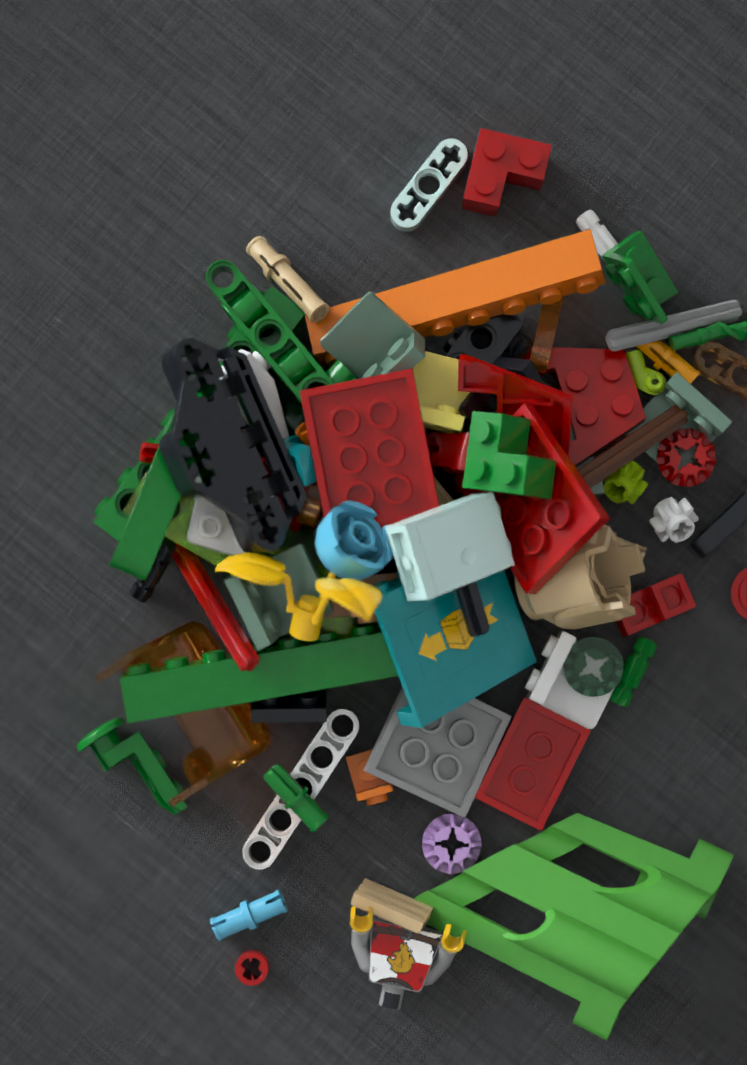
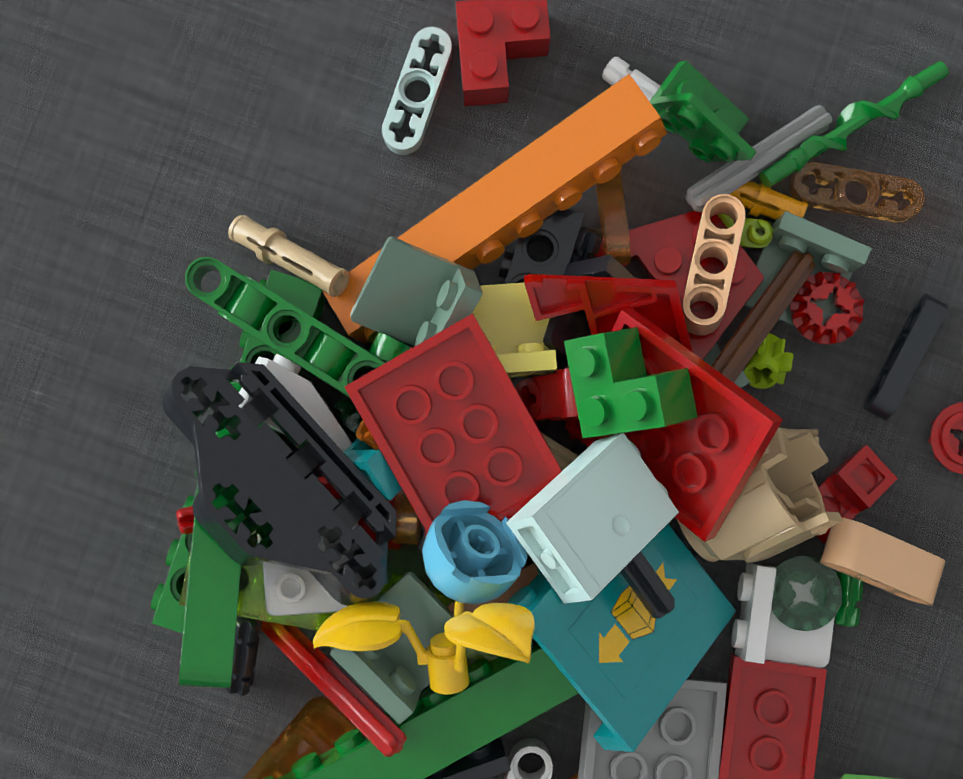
camera: 15 degrees left, 0 degrees up
white gear [649,497,699,543] -> none
none -> light nougat beam [682,194,745,335]
none -> light nougat beam [820,517,946,606]

